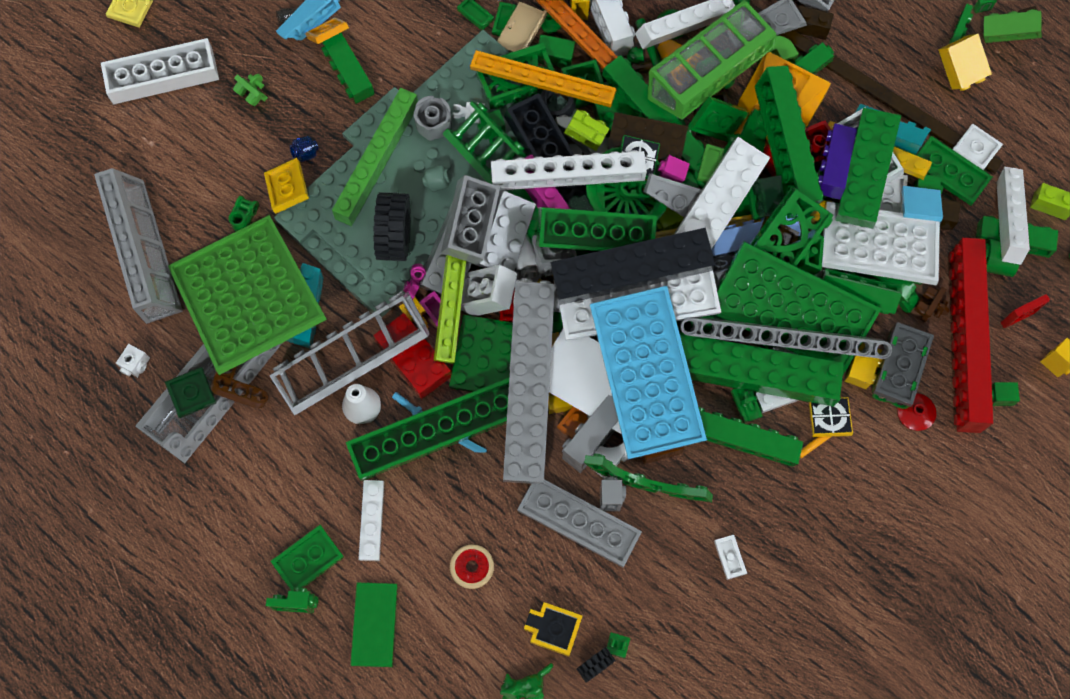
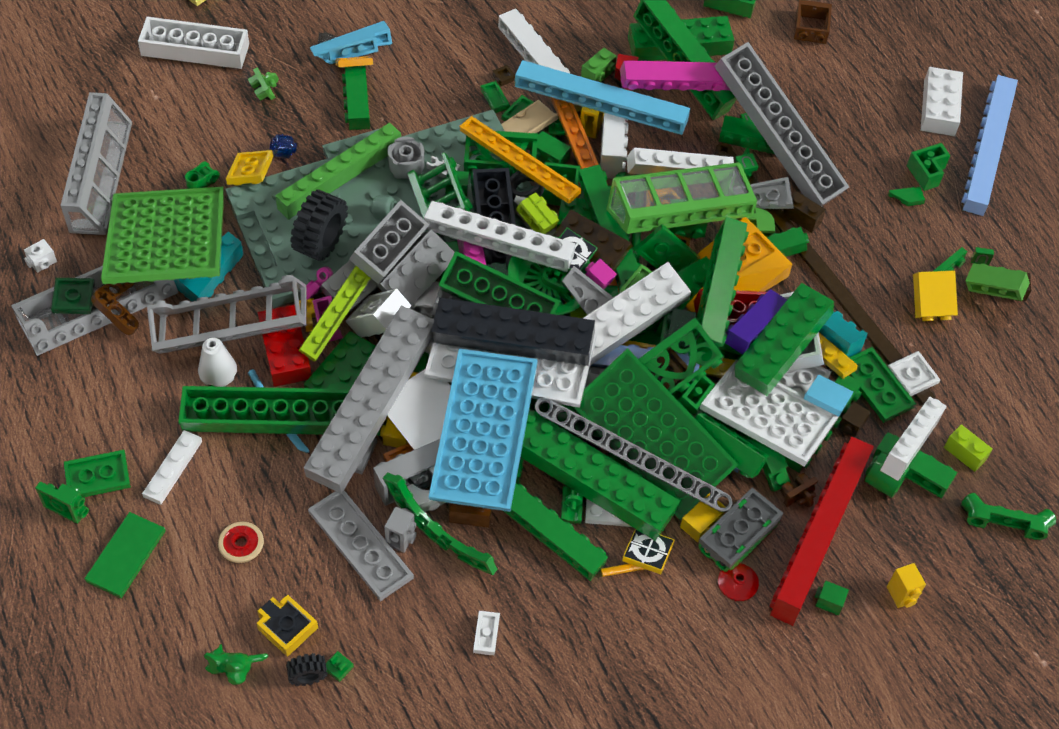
camera: 20 degrees right, 15 degrees down
red tile [1000,294,1050,328] -> none

